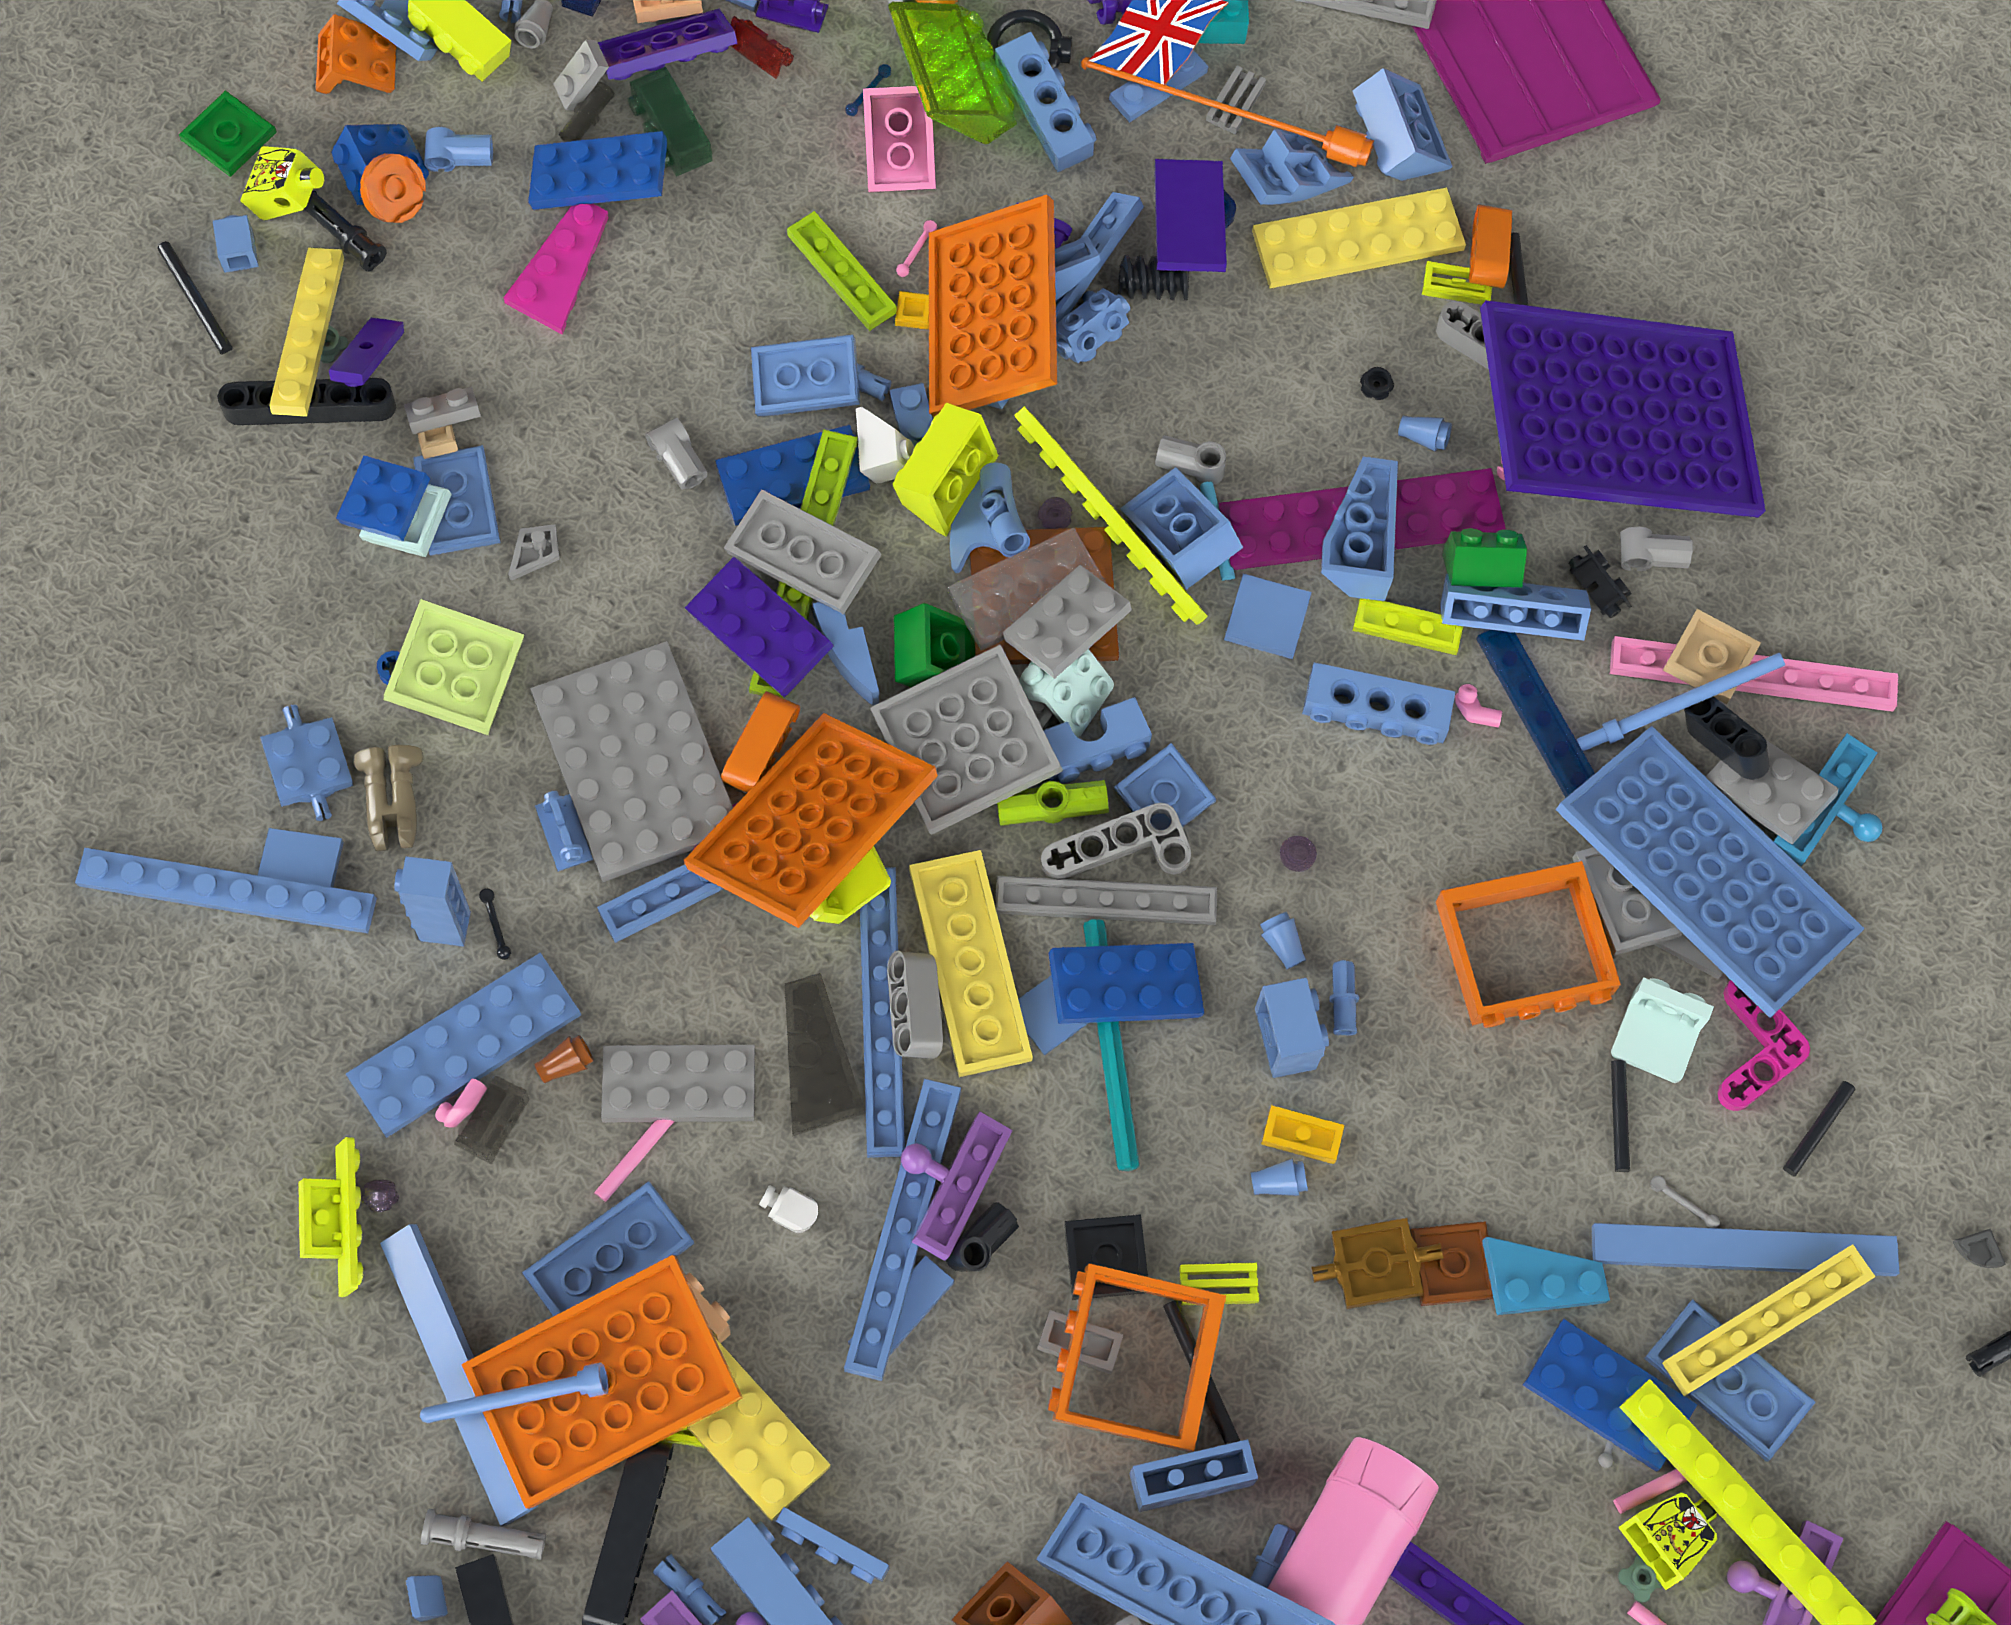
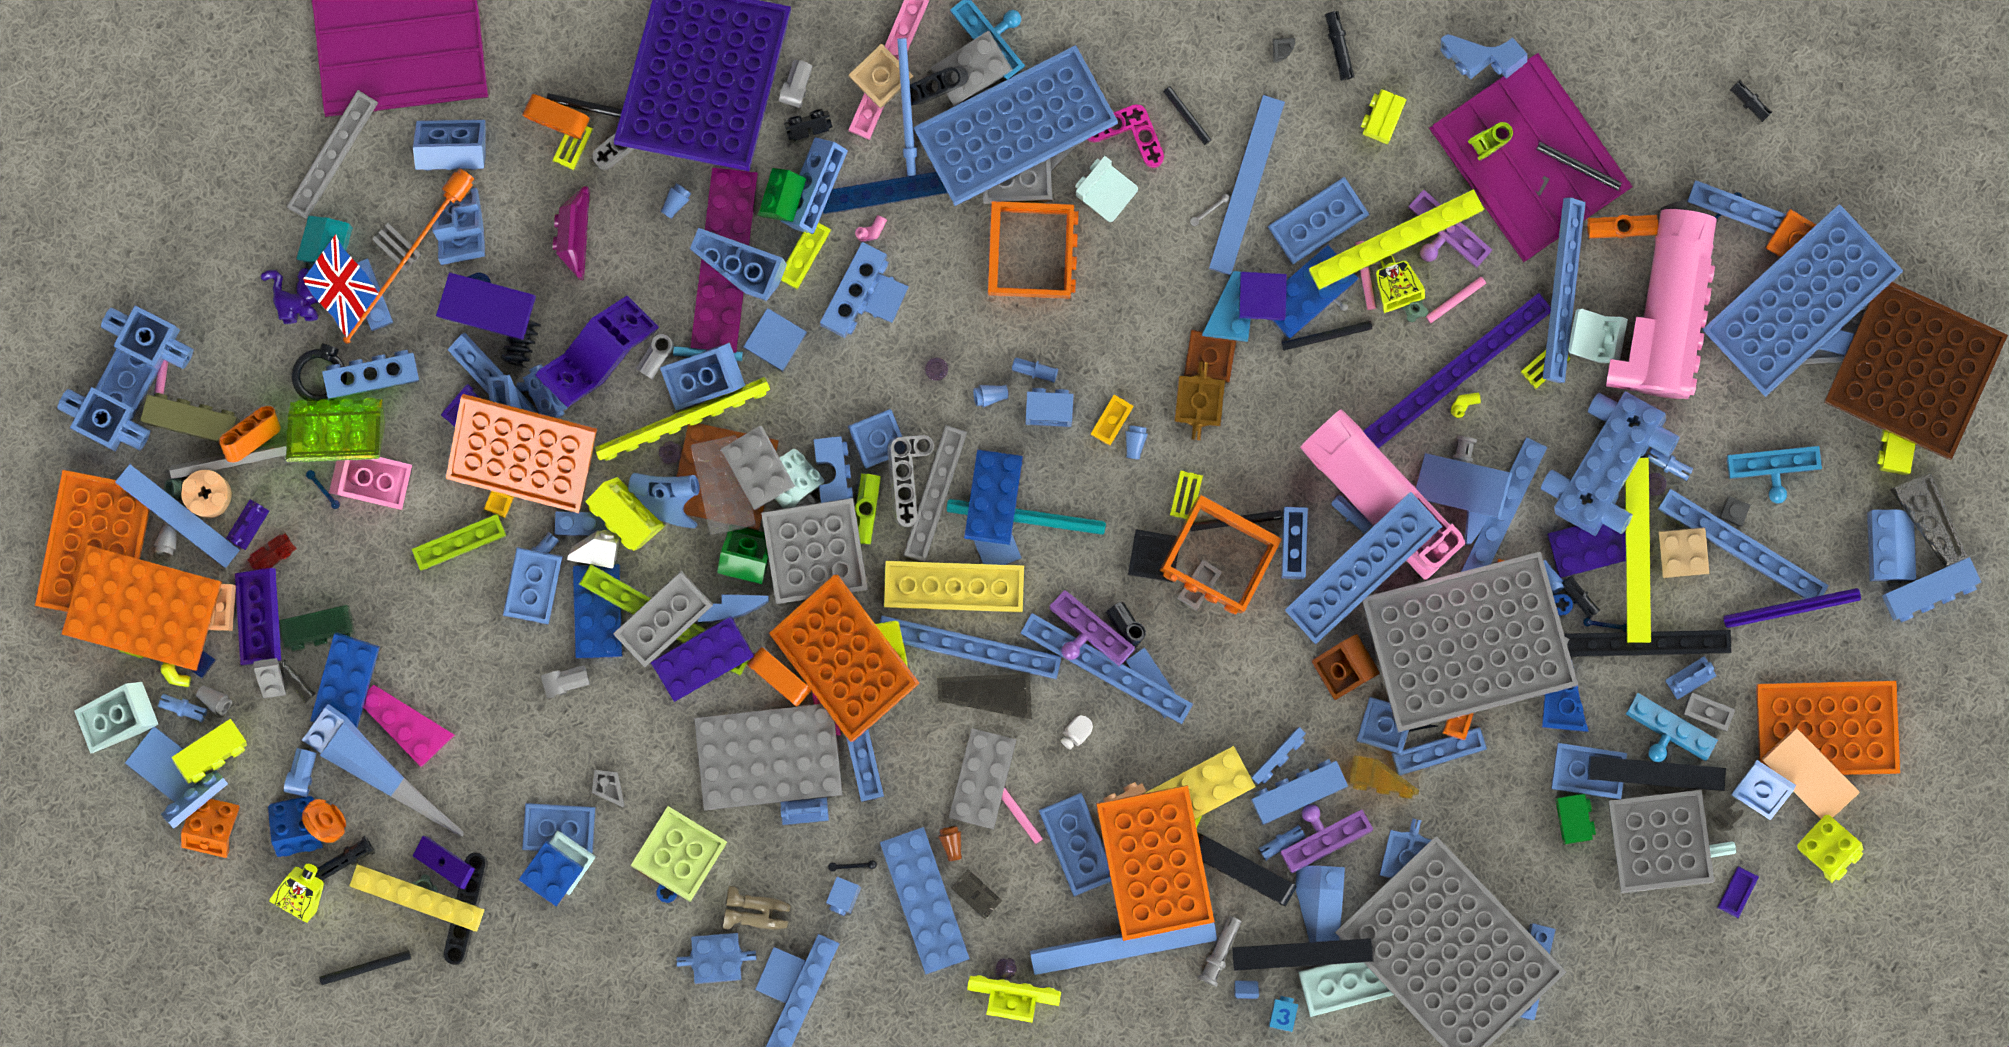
camera: 70 degrees left, 15 degrees up
green tile [179,90,277,177] -> none
medium blue brick [213,215,259,273] -> none
light grey plate [404,387,481,435] -> none
tan tile [417,424,458,459] -> none
medium blue piece [420,1362,608,1423] -> none
bright pink arm [435,1079,487,1128] -> none
light grey beam [887,950,943,1059] -> none
bright pink hinge [896,220,937,277] -> none
light yellow plate [1252,187,1466,288] -> none
black plate [1360,367,1394,400] -> none
black bar [1611,1060,1630,1172] -> none
light yellow plate [1662,1244,1875,1396] -> none
none -> medium blue plate [302,704,464,837]
none -> dark purple bracket [535,296,659,408]
none -> magenta wedge [553,186,590,280]
none -> medium blue piece [864,274,909,323]
none -> dark purple tile [1239,272,1287,320]
none -> black bar [1281,321,1372,351]
none -> neon yellow brick [1361,89,1406,144]

